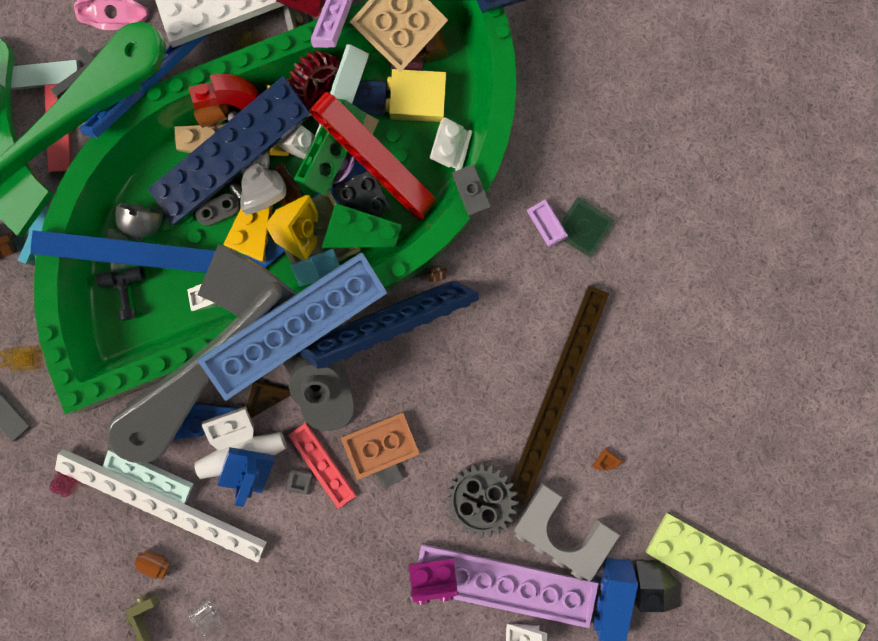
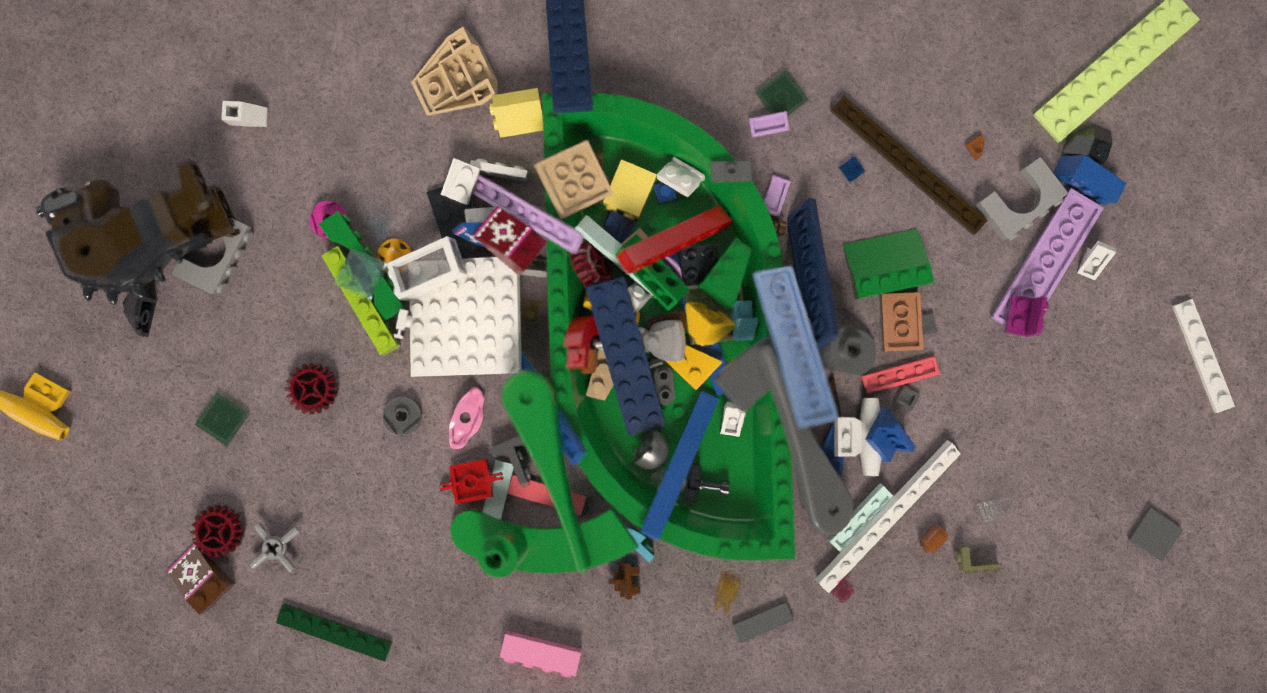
camera: 70 degrees left, 0 degrees up
dark grey gear [445,463,519,538] -> none
none -> red plate [439,459,504,504]
none -> blue plate [653,182,677,204]
none -> lavender tile [764,175,791,217]
none -> clear blue tile [839,156,866,183]
none -> green piece [843,229,934,300]

